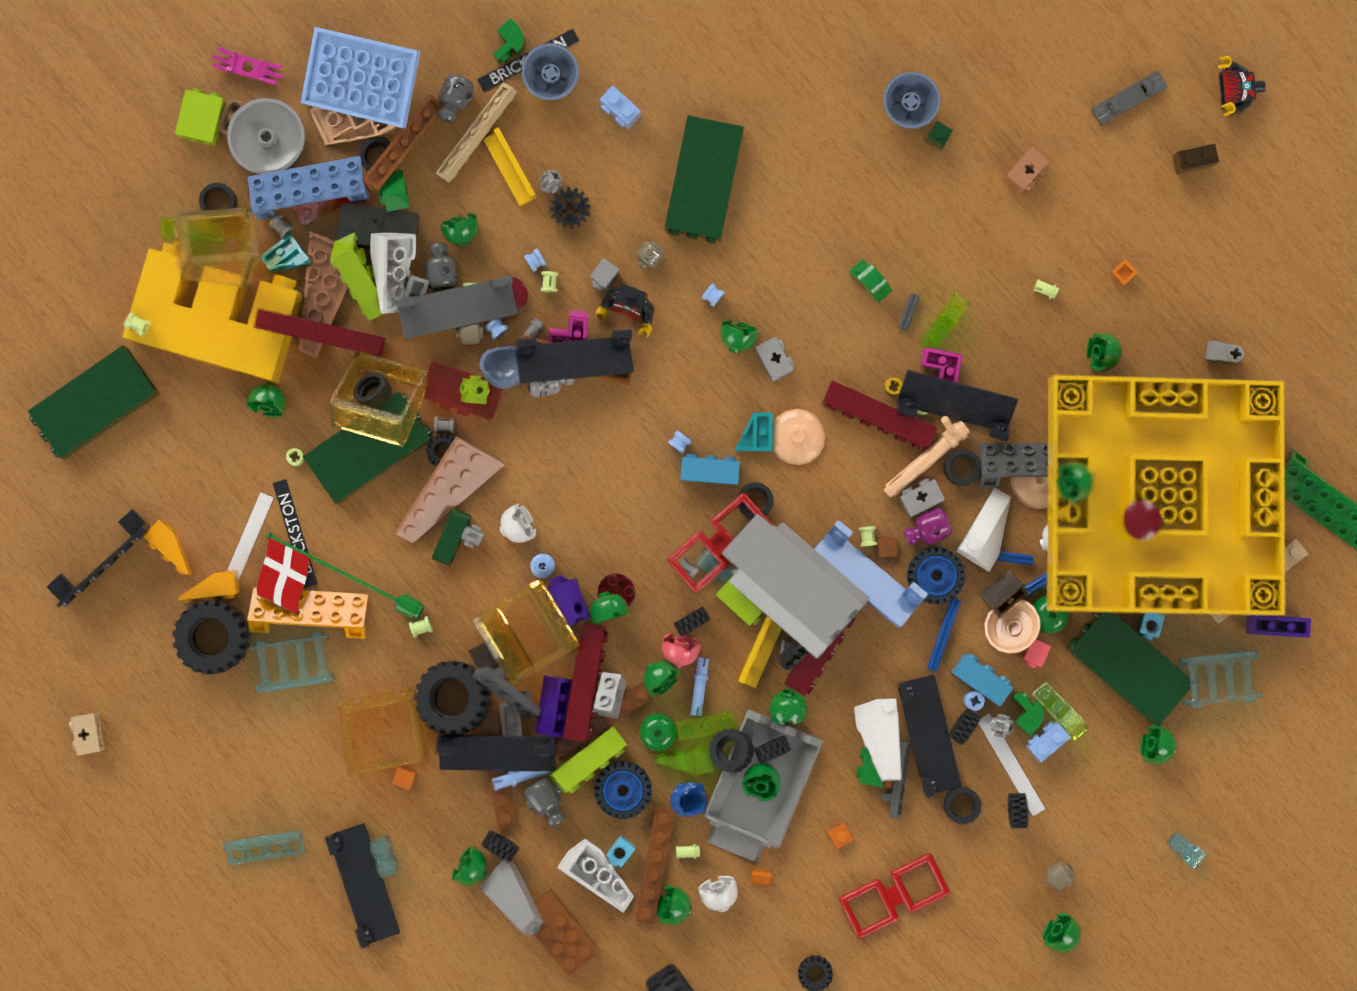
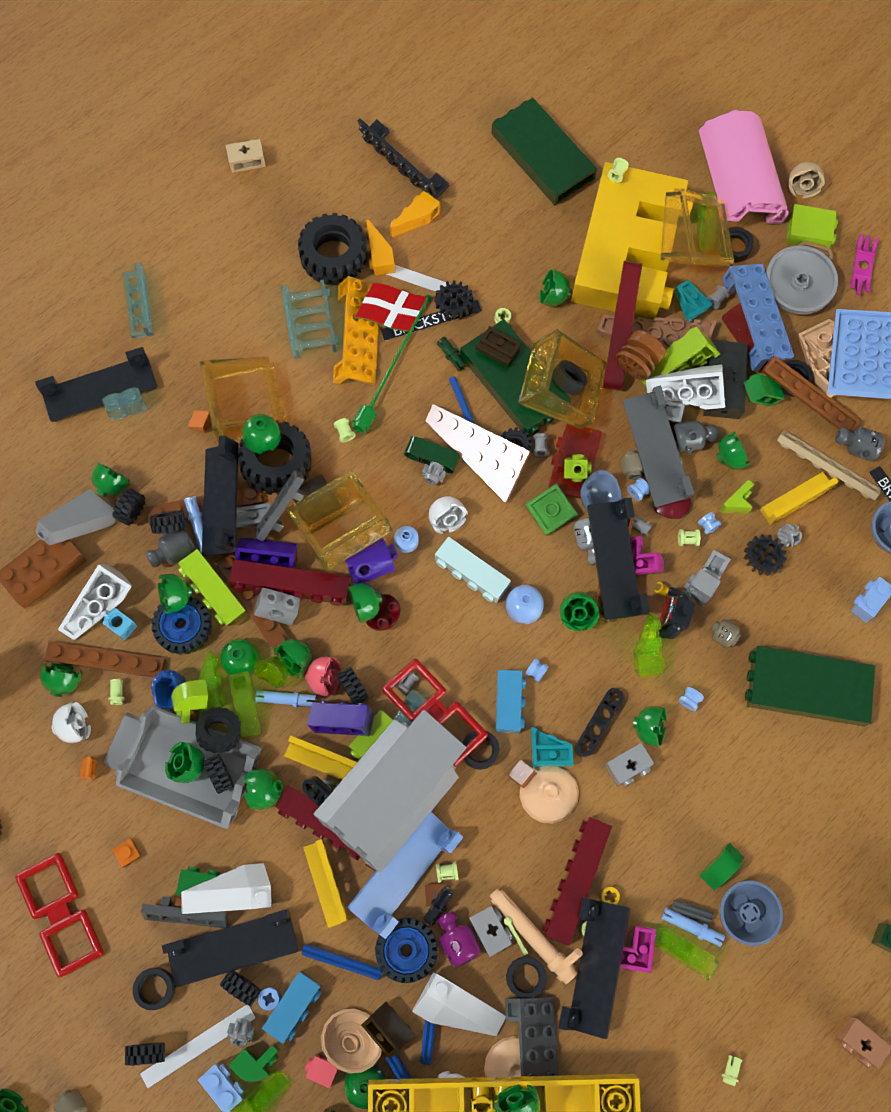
camera: 90 degrees right, 15 degrees down
none -> black tyre [149,510,187,534]
none -> green cylinder [158,574,192,614]
none -> lime brick [172,680,208,724]
none -> green cylinder [242,414,281,453]
none -> clear neon green hair [253,656,288,688]
none -> yellow fence [303,839,348,928]
none -> dark purple brick [307,701,374,736]
none -> black axle [424,886,453,925]
none -> black gear [434,280,473,319]
none -> light aqua brick [435,537,511,604]
none -> dark green pin [437,337,467,372]
none -> blue bar [449,377,475,424]
none -> dark brown plate [476,326,521,367]
none -> yellowish green hinge [504,917,528,956]
none -> light blue cylinder [506,585,544,624]
none -> tile [508,760,537,788]
none -> bright green tile [525,483,578,536]
none -> green cylinder [560,591,599,631]
none -> black beam [575,688,623,758]
none -> dark orange wheel [615,330,666,381]
none -> clear neon green slope [633,612,665,678]
none -> light blue pin [661,907,725,947]
none -> bright pink cylinder [699,110,788,224]
none -> light grey bracket [702,549,731,580]
none -> lime slope [719,479,754,514]
none -> sand blue piece [720,881,783,946]
none -> tan cylinder [788,162,825,198]

